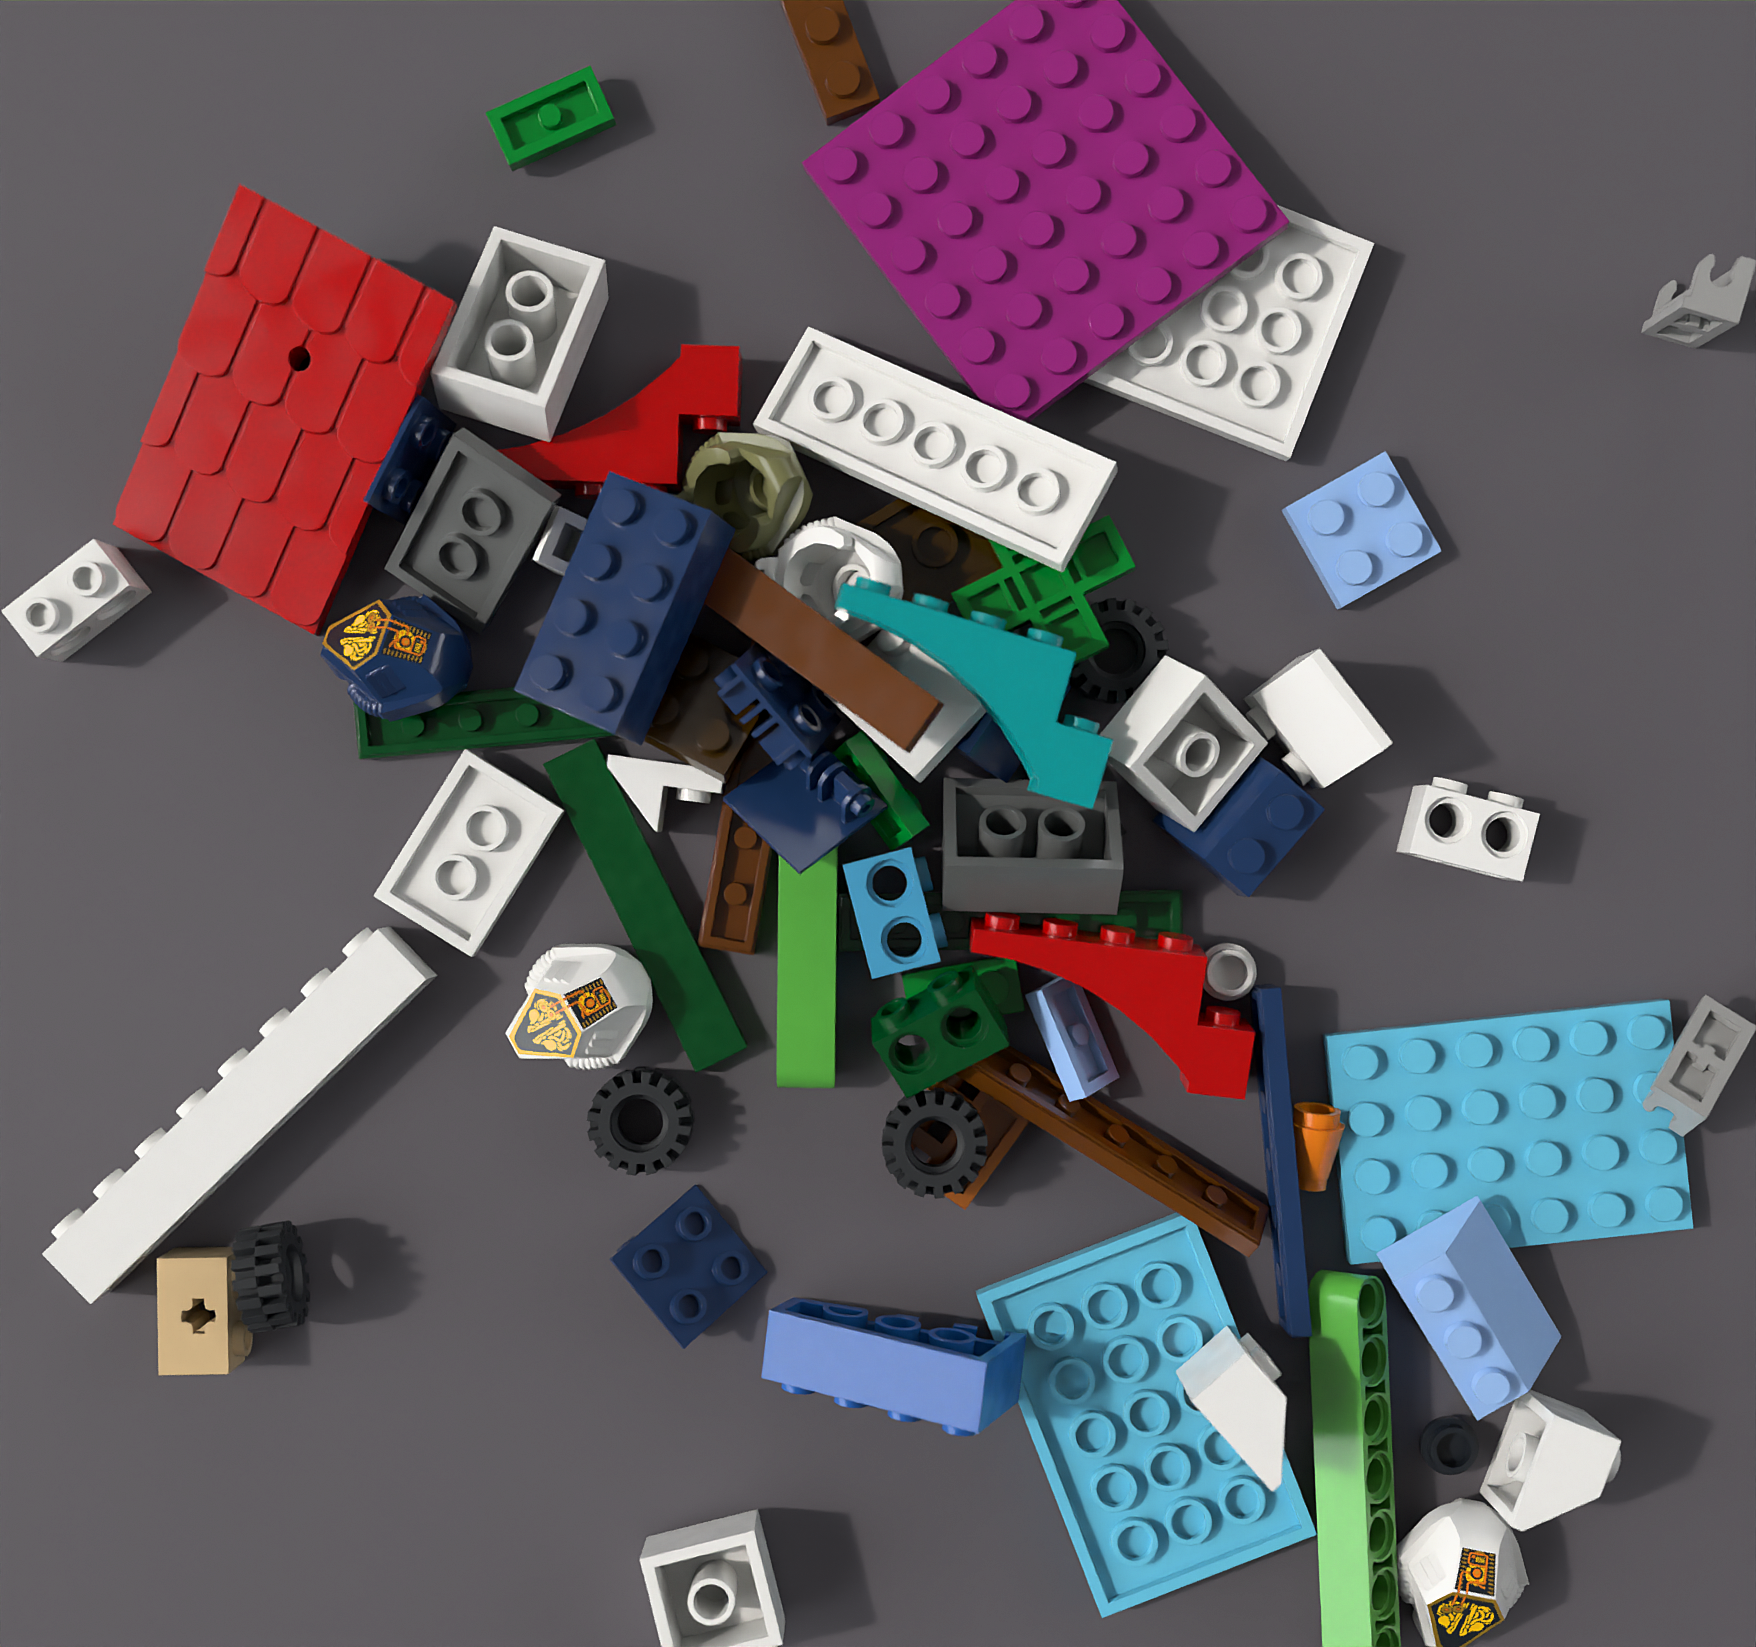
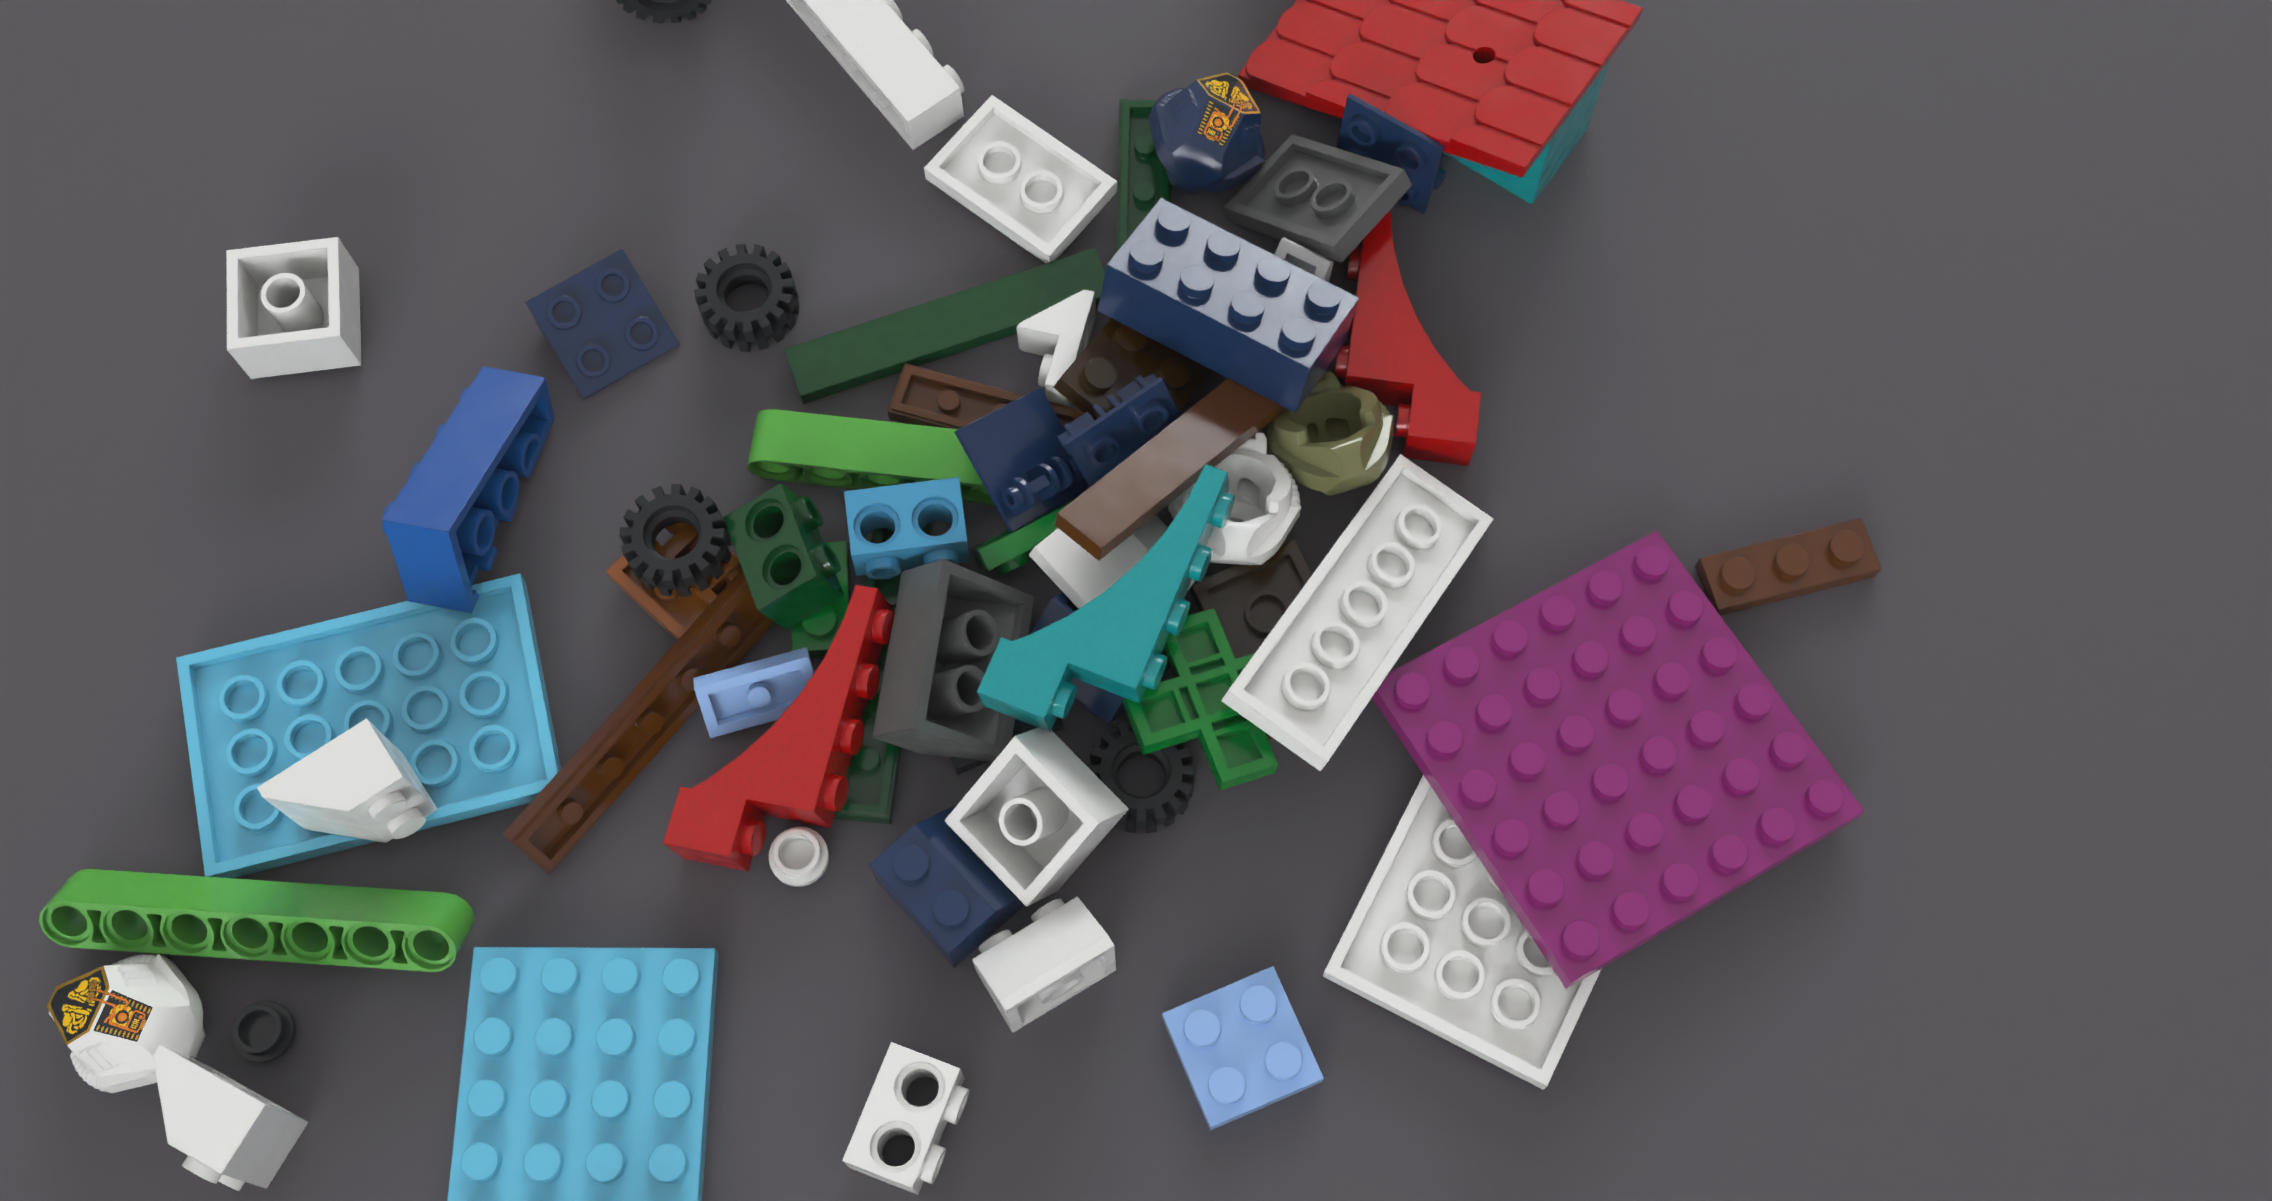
camera: 95 degrees right, 20 degrees down
white brick [431,226,609,442] -> none
green plate [485,65,617,172] -> none
white helmet [505,944,653,1071] -> none
dark blue tile [1249,984,1312,1338] -> none
orange cone [1293,1102,1345,1192] -> none
light blue slope [1376,1196,1562,1421] -> none

